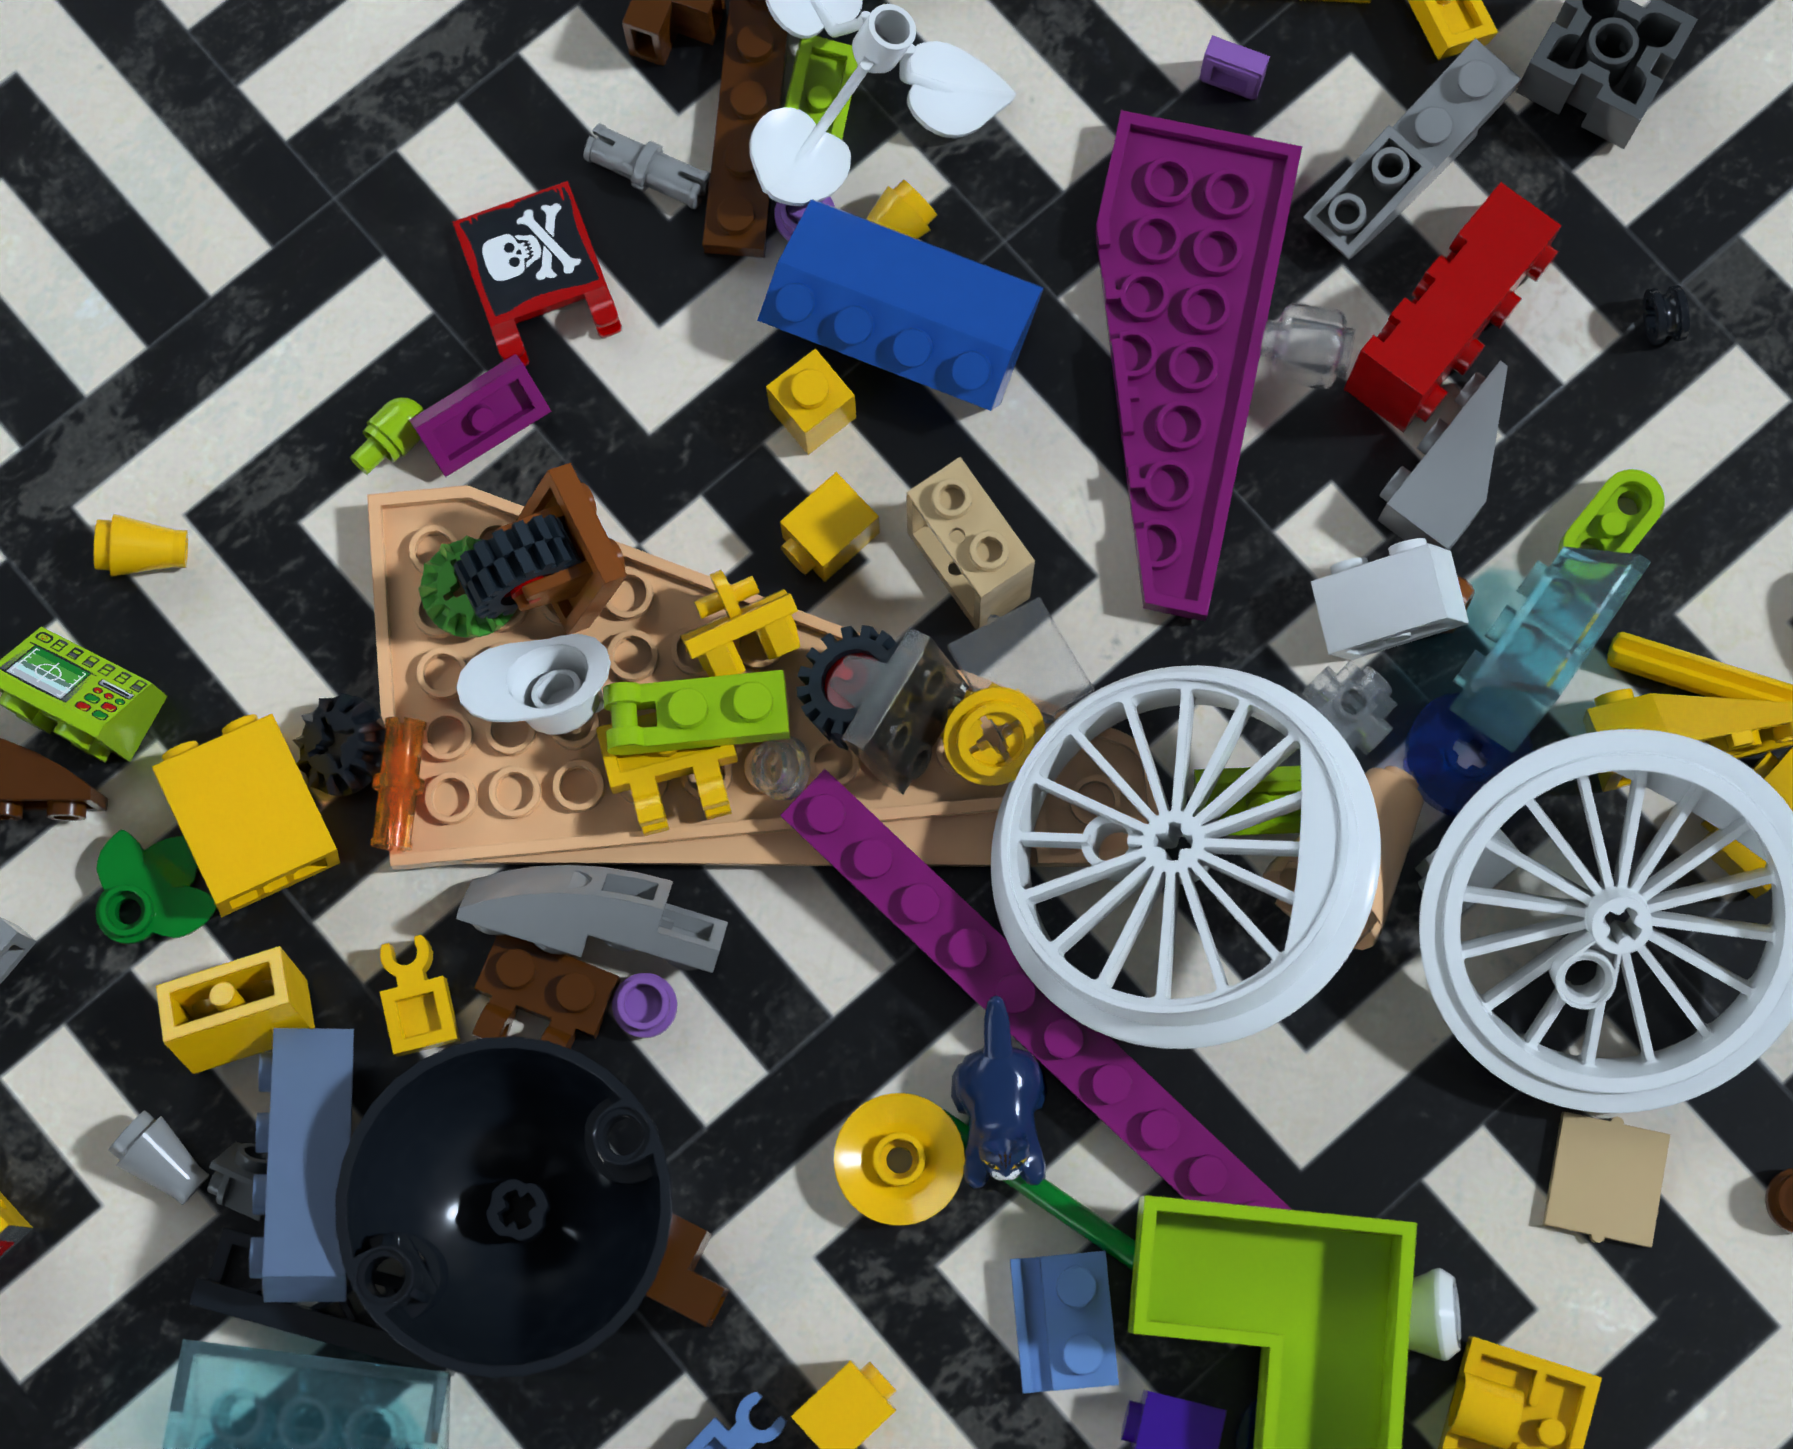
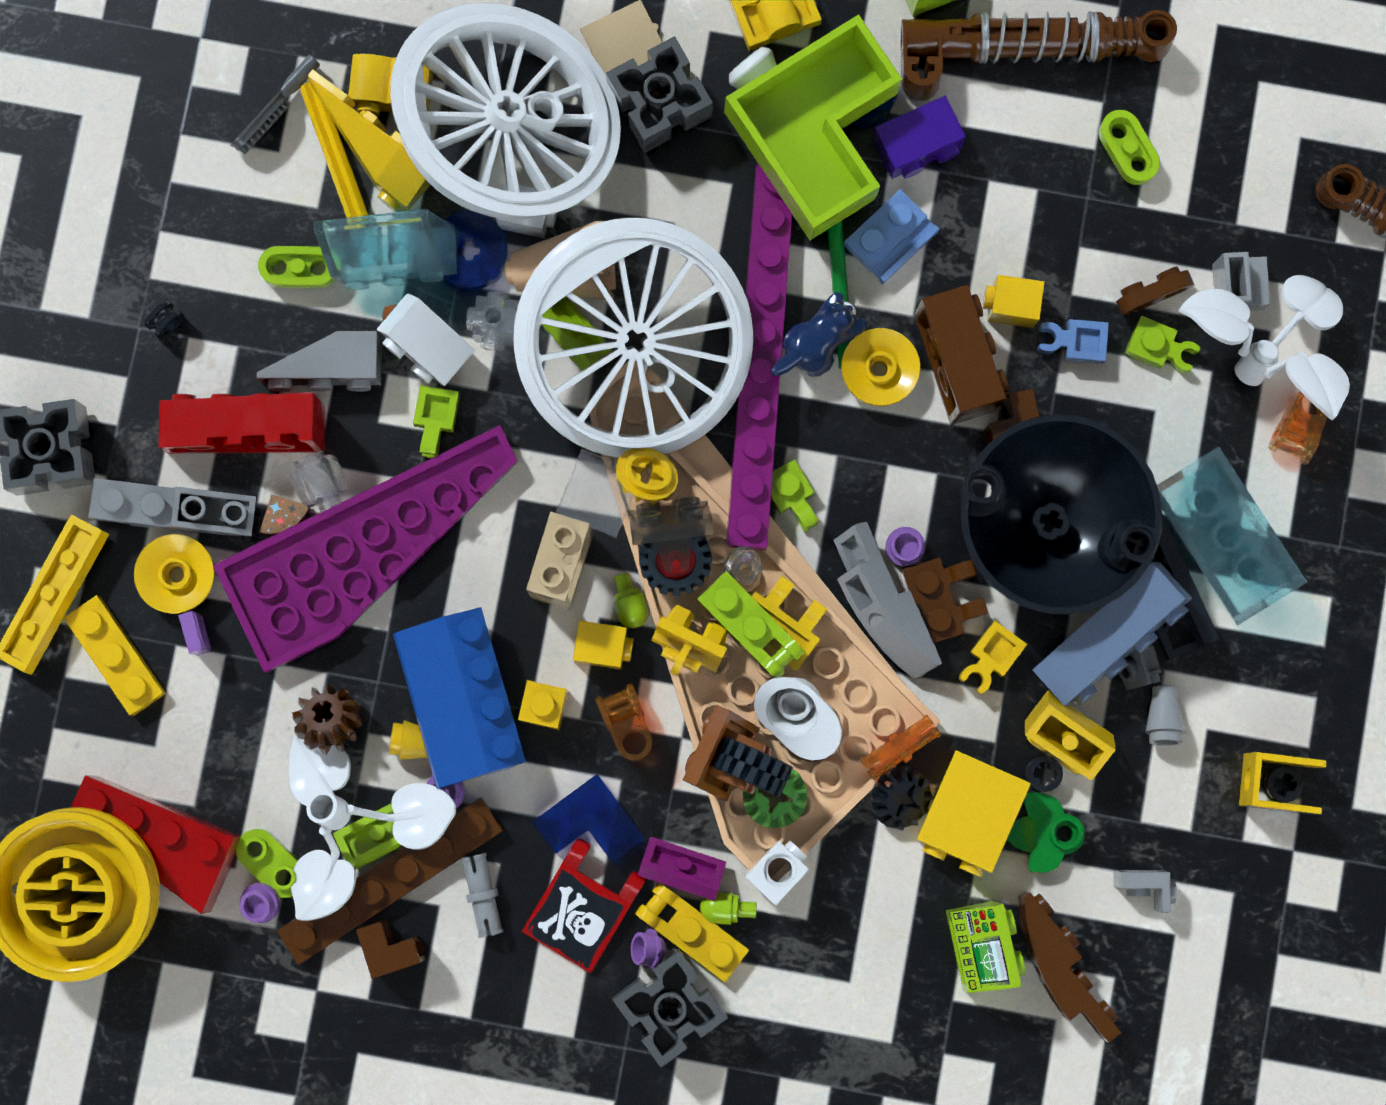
camera: 135 degrees left, 5 degrees up
yellow cone [94,514,188,577] -> none
none -> yellow dish [134,534,215,614]
none -> medium nougat tile [260,494,311,535]
none -> reddish brown gear [292,684,362,755]
none -> lime plate [413,385,460,458]
none -> clear blue plate [532,774,645,863]
none -> clear orange piece [595,683,653,763]
none -> dark grey brick [606,36,713,153]
none -> lime cylinder [613,572,649,629]
none -> dark grey brick [613,948,728,1068]
none -> medium lavender plate [631,929,666,969]
none -> yellow plate [635,882,749,983]
none -> white brick [745,840,809,906]
none -> lime plate [771,459,819,533]
none -> reddish brown brick [914,284,1009,426]
none -> black bush [1024,756,1063,792]

